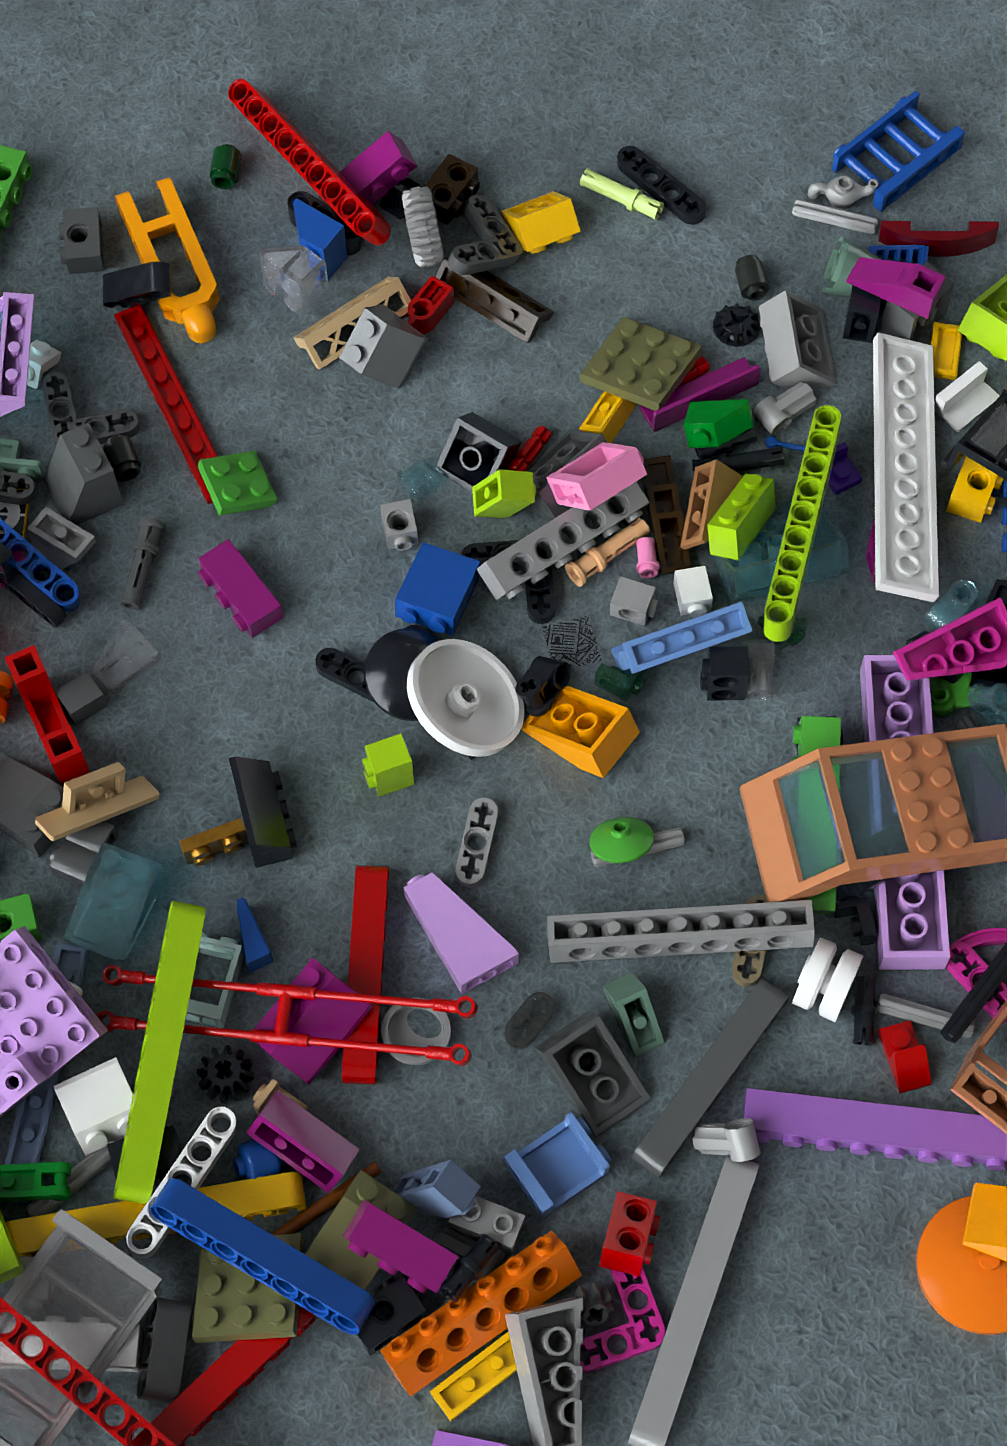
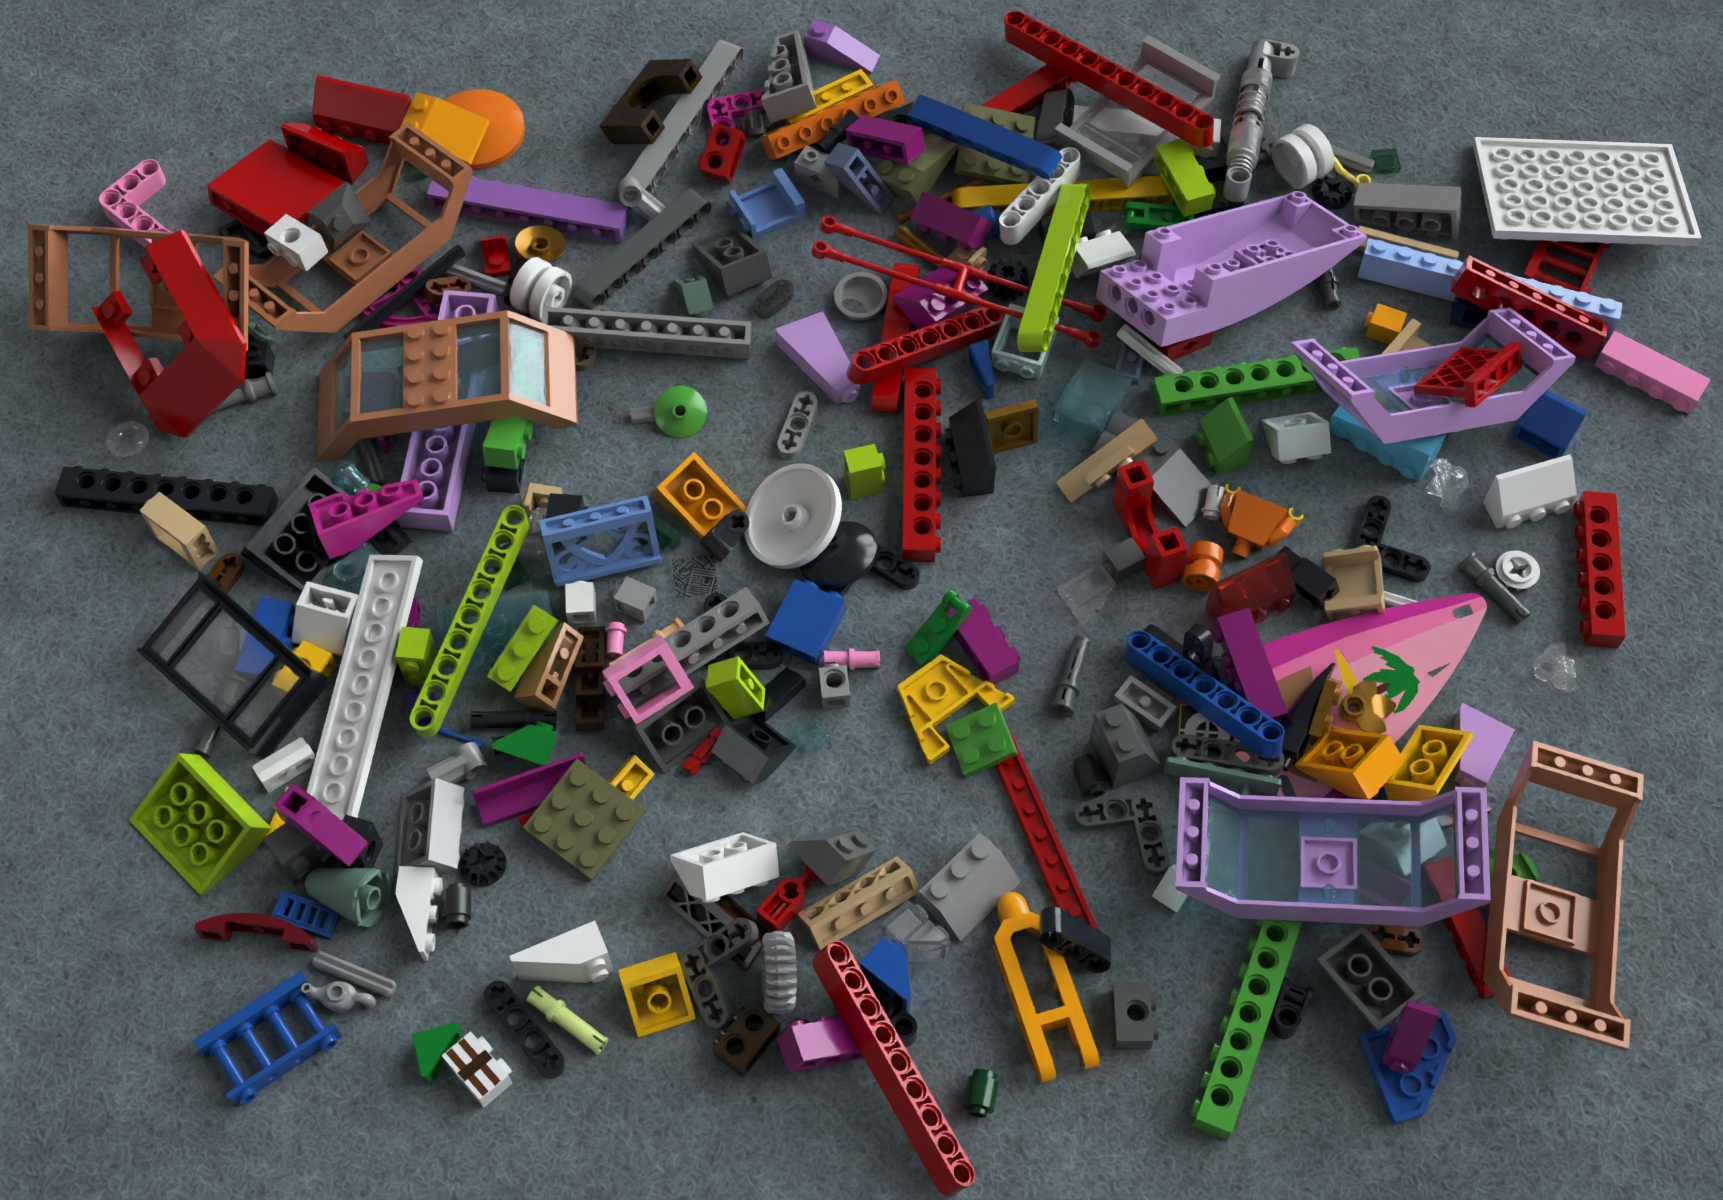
camera: 175 degrees left, 5 degrees down
none -> white slope [291,581,359,657]
none -> lime brick [395,626,438,686]
none -> white slope [395,866,443,961]
none -> green slope [412,1022,464,1086]
none -> reddish brown beam [423,276,472,304]
none -> white brick [442,1031,513,1108]
none -> white slope [510,921,614,983]
none -> pearl gold dish [515,225,566,263]
none -> tan bracket [521,483,563,518]
none -> dark brown arch [599,59,703,144]
none -> white slope [670,832,780,903]
none -> black slope [756,667,806,722]
none -> bright pink pin [823,648,880,671]
none -> red beam [846,306,1005,385]
none -> pearl gold axle [894,225,944,269]
none -> yellow wing [897,654,1015,765]
none -> red brick [902,368,941,562]
none -> green plate [903,589,973,667]
none -> light grey slope [918,833,1021,942]

